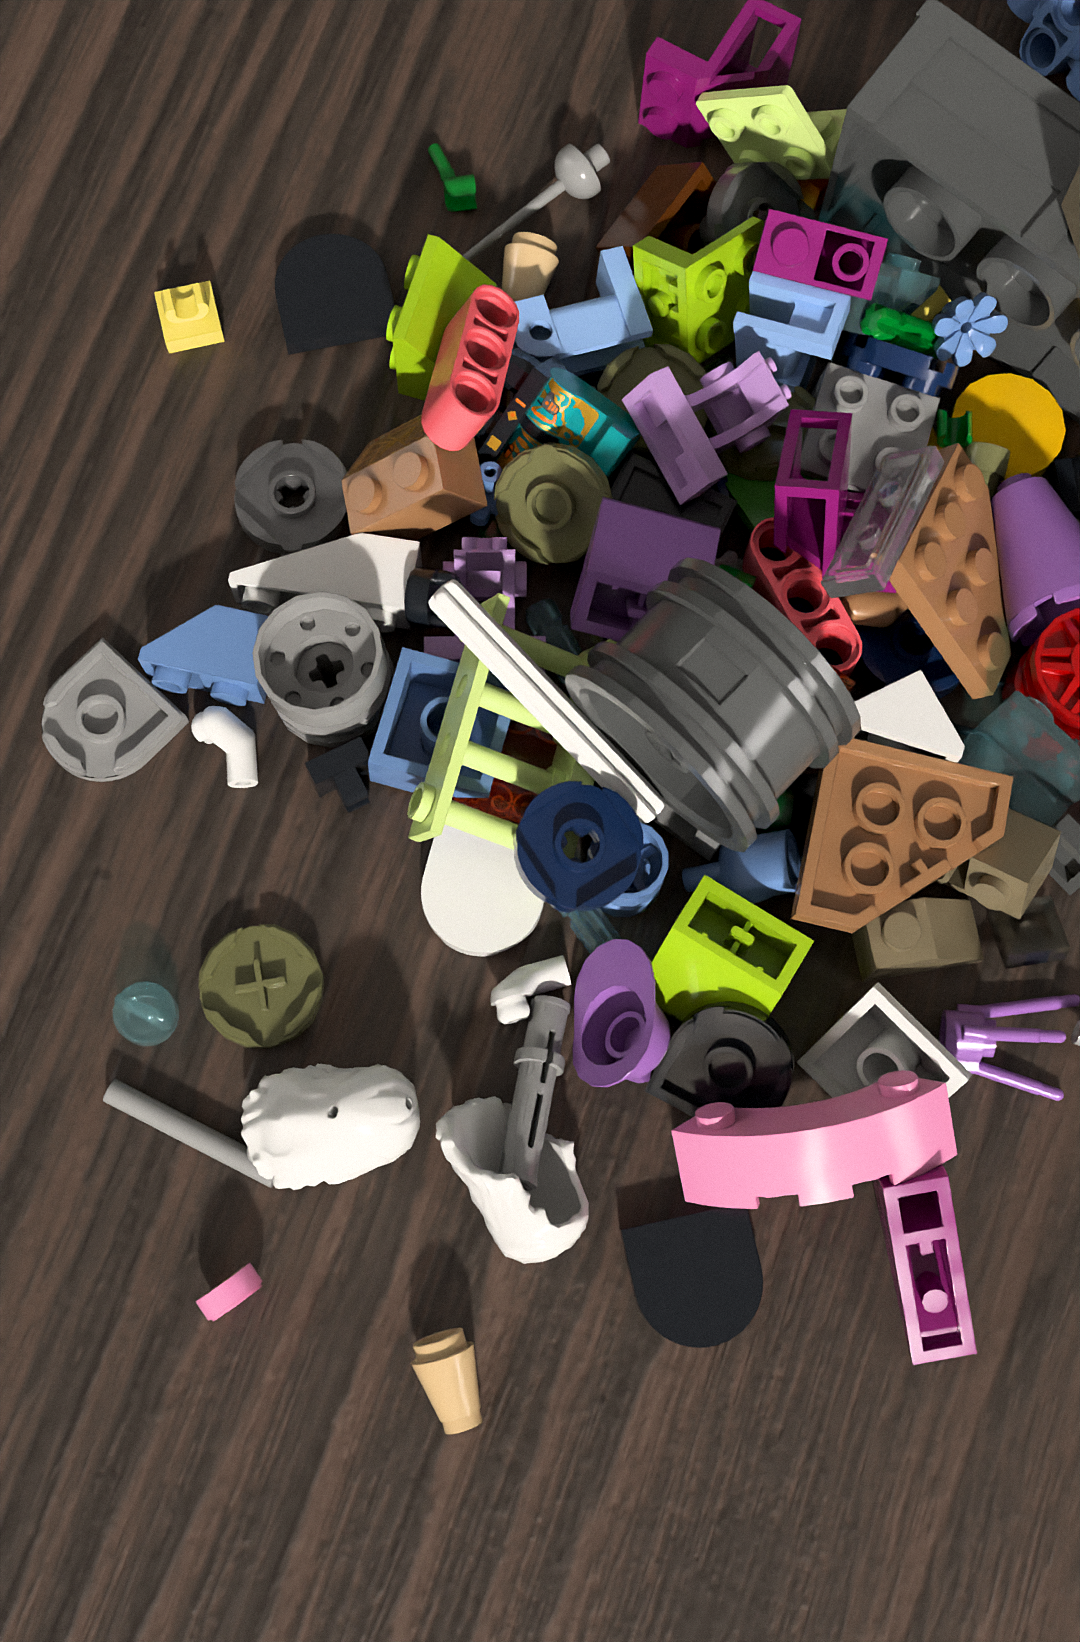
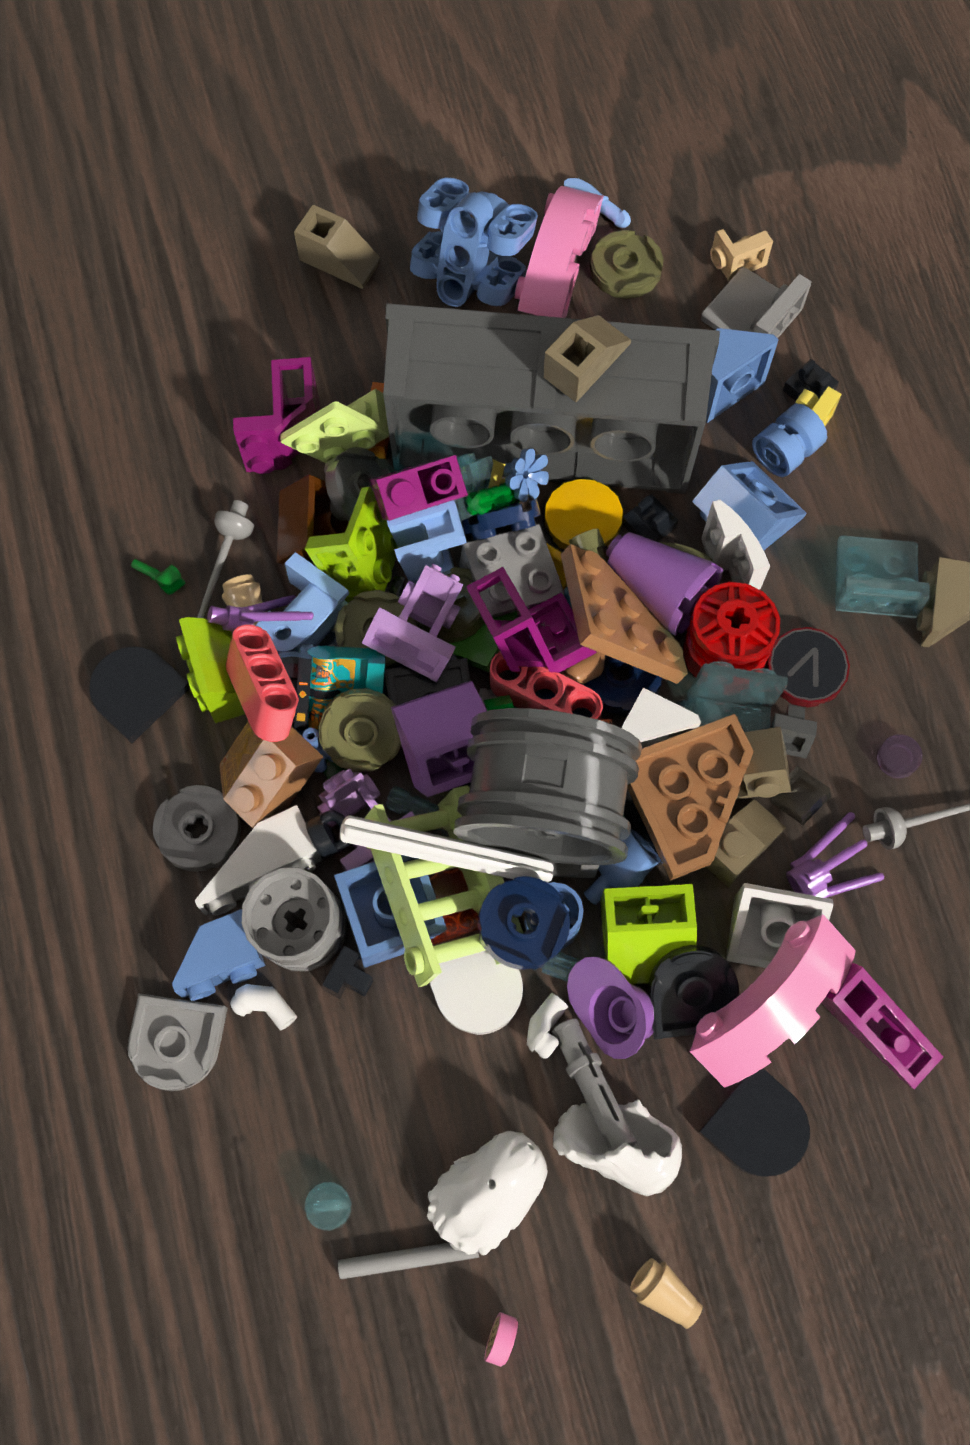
camera: 30 degrees left, 5 degrees down
light yellow tile [154,280,225,353] -> none
olive tile [198,924,324,1049] -> none
clear tile [821,446,945,598] -> none
green hand [936,409,973,448] -> none
none -> medium lavender plant [207,595,314,634]

